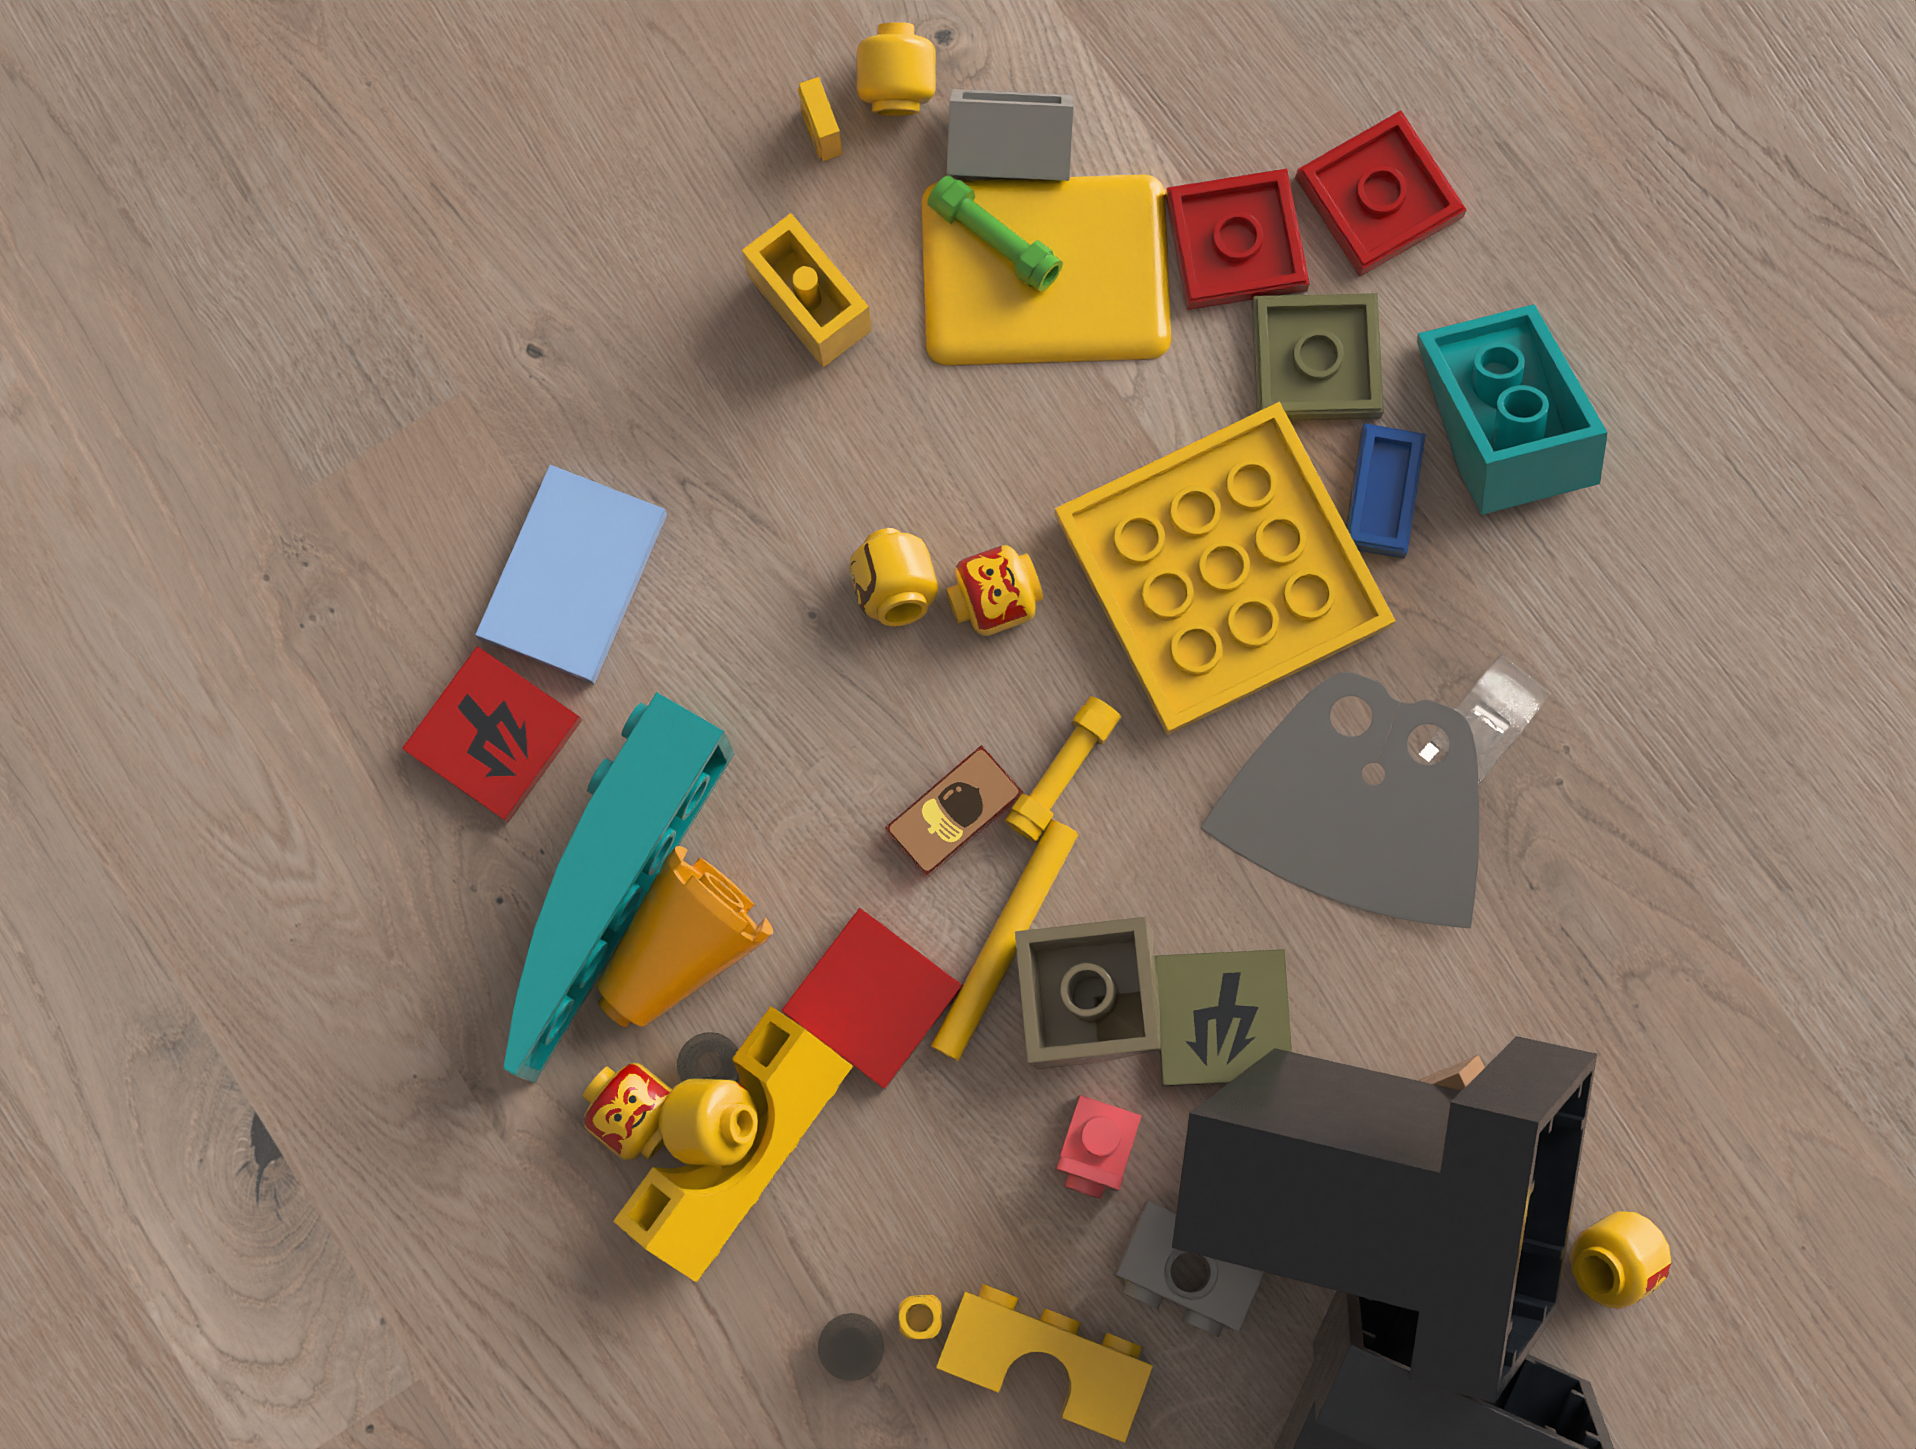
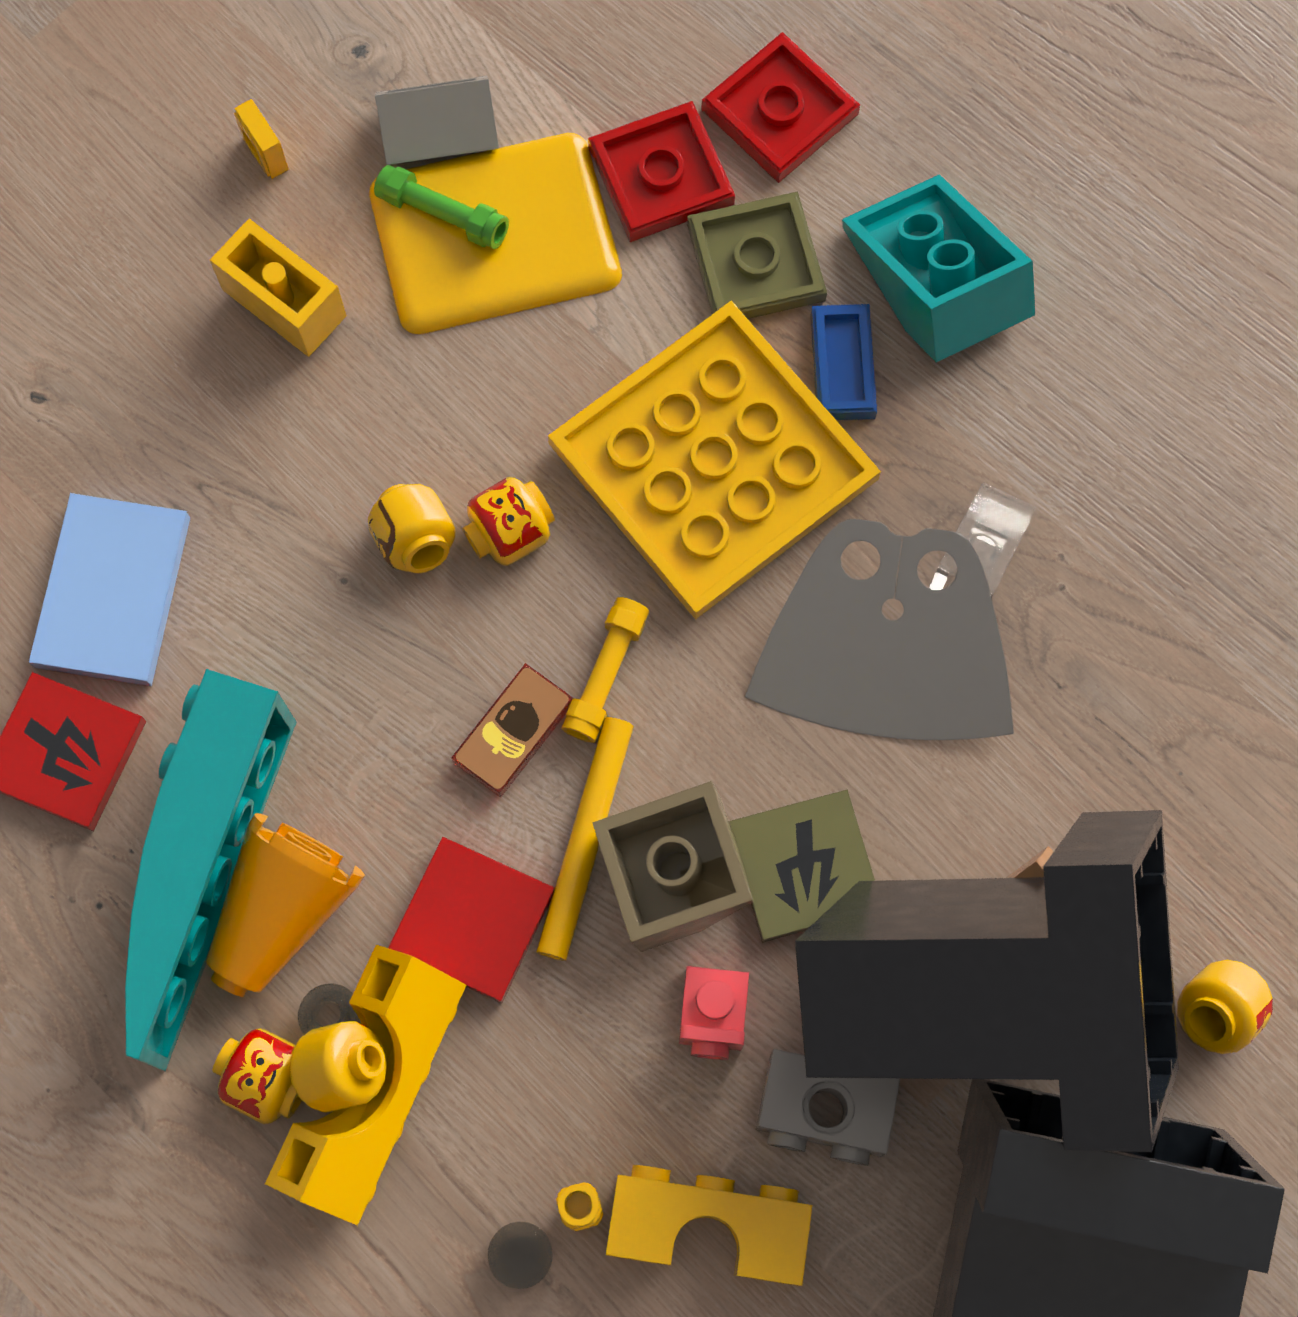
camera: 15 degrees left, 5 degrees down
yellow head [856,22,936,116] -> none

